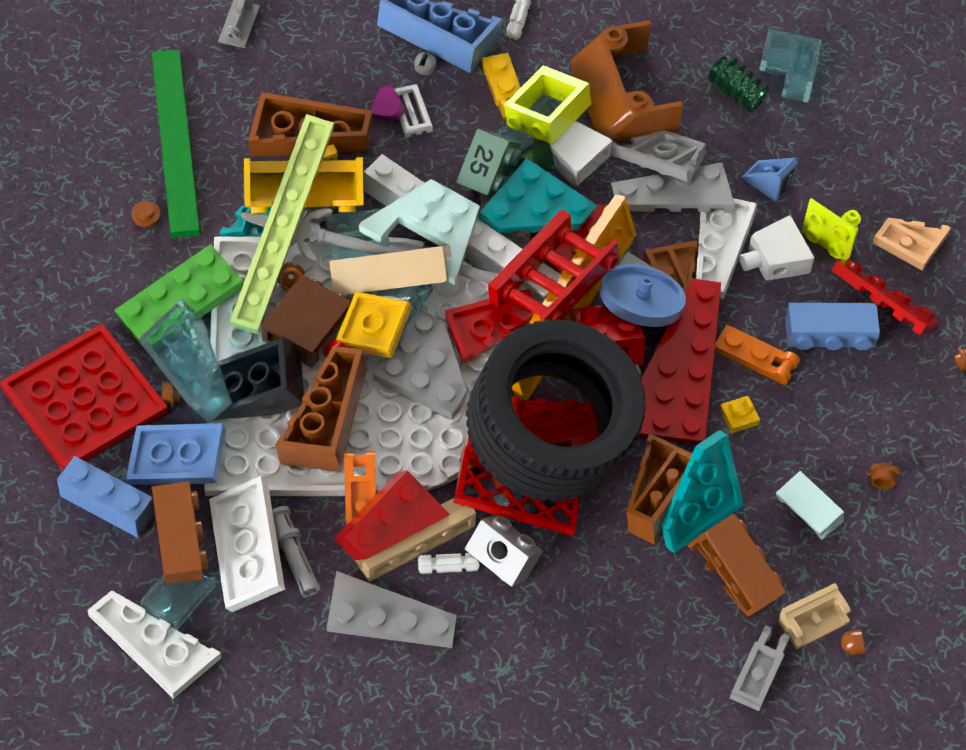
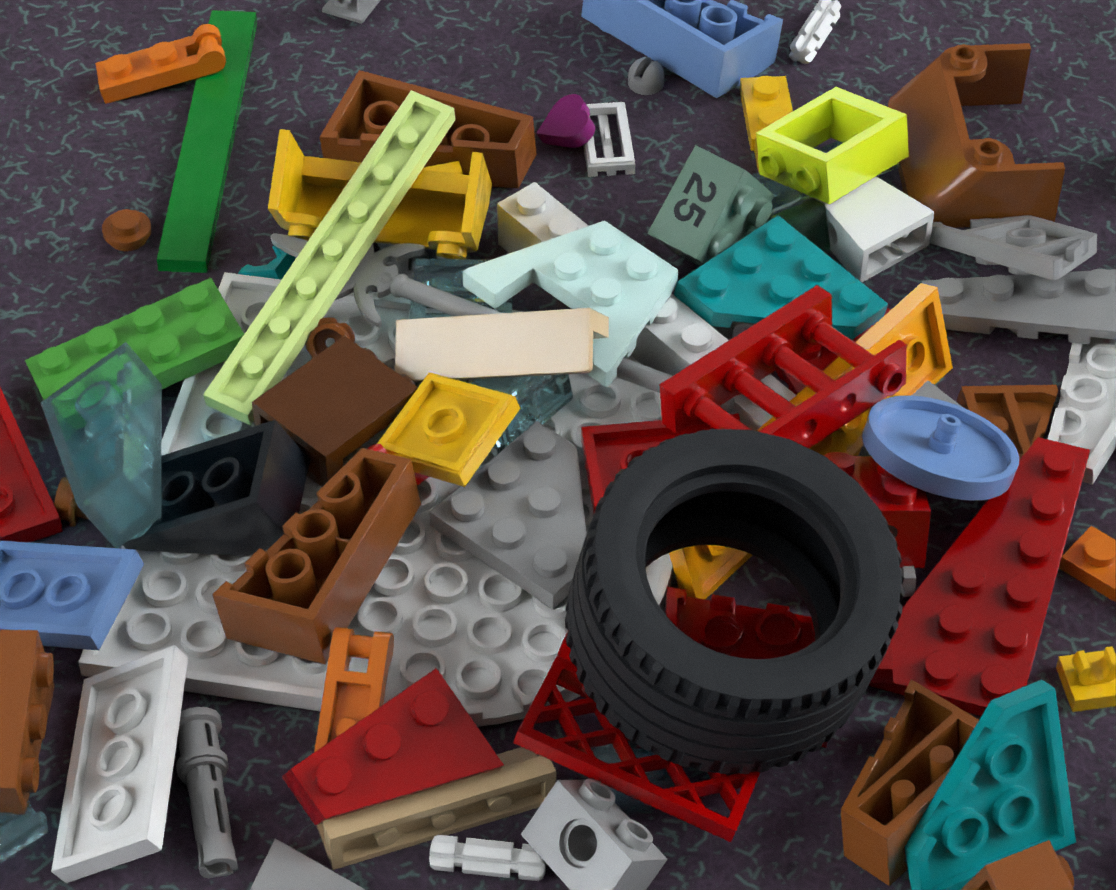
camera: 15 degrees right, 10 degrees down
none -> orange plate [95,24,226,104]

